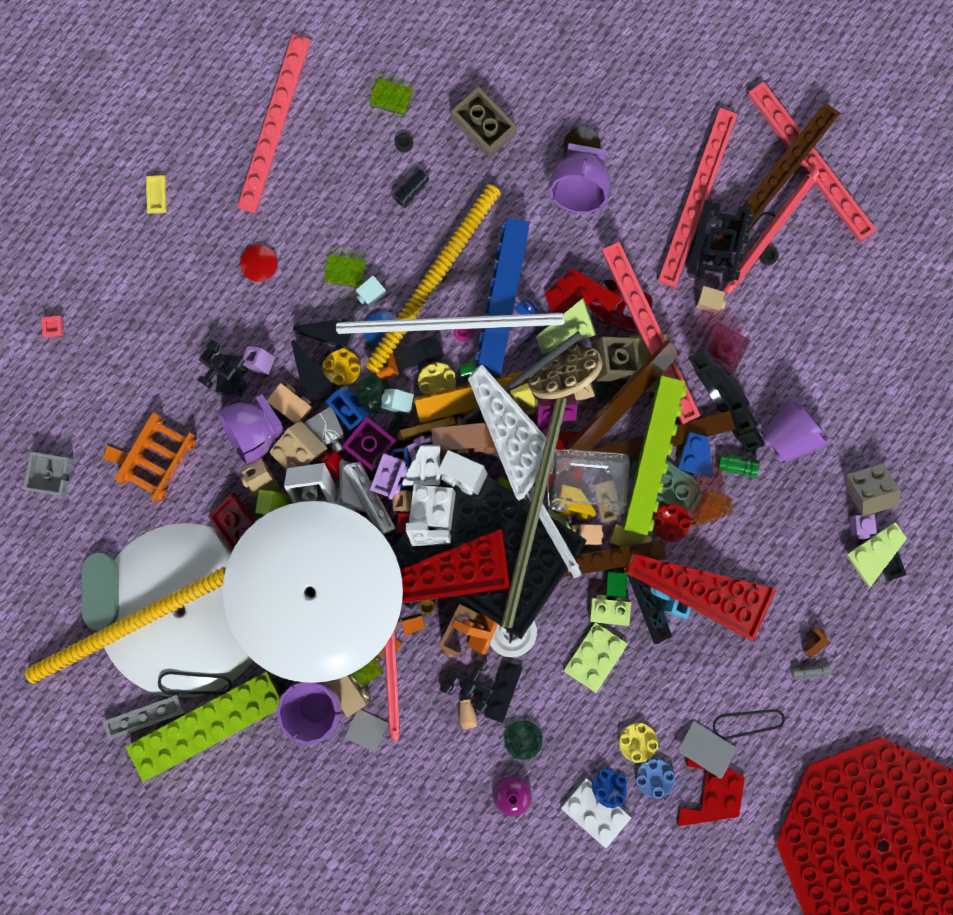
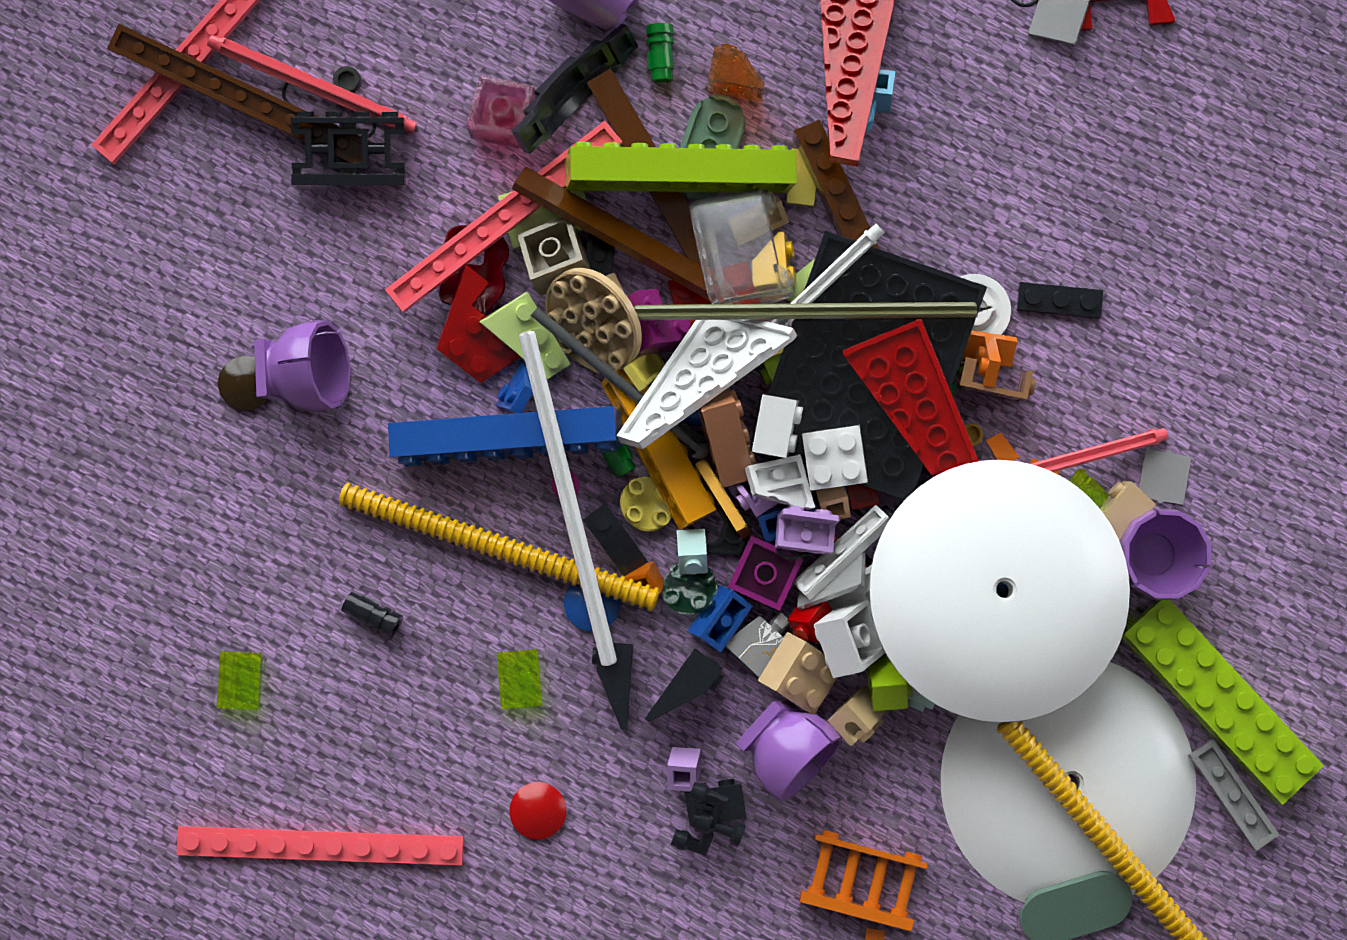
camera: 105 degrees left, 0 degrees up
black piece [158,671,232,695] -> none
dark red tile [208,493,255,552] -> none
light nougat brick [267,383,313,424] -> none
yellow dish [323,348,361,386] -> none
light aqua brick [356,276,387,308] -> none
pearl dark grey tile [395,133,414,153] -> none
white plate [406,521,451,546] -> none
black piece [439,659,494,713] -> none
dark tan brick [451,86,517,159] -> none
light nougat cone [459,700,478,729] -> none
magenta cylinder [493,776,532,817] -> none
clear green dish [504,720,543,760] -> none
white plate [561,778,631,848] -> none
yellowish green plate [563,622,628,693] -> none
light nougat brick [572,524,603,545] -> none
yellowish green brick [589,595,631,626] -> none
blue dish [592,769,627,808] -> none
green brick [605,569,627,597] -> none
light yellow dish [619,723,658,763] -> none
black fence [627,574,673,644] -> none
medium blue dish [636,758,675,799] -> none
red dish [653,503,691,542] -> none
coral plate [657,108,737,288] -> none
blue wing [677,431,714,478] -> none
tan brick [695,286,727,314] -> none

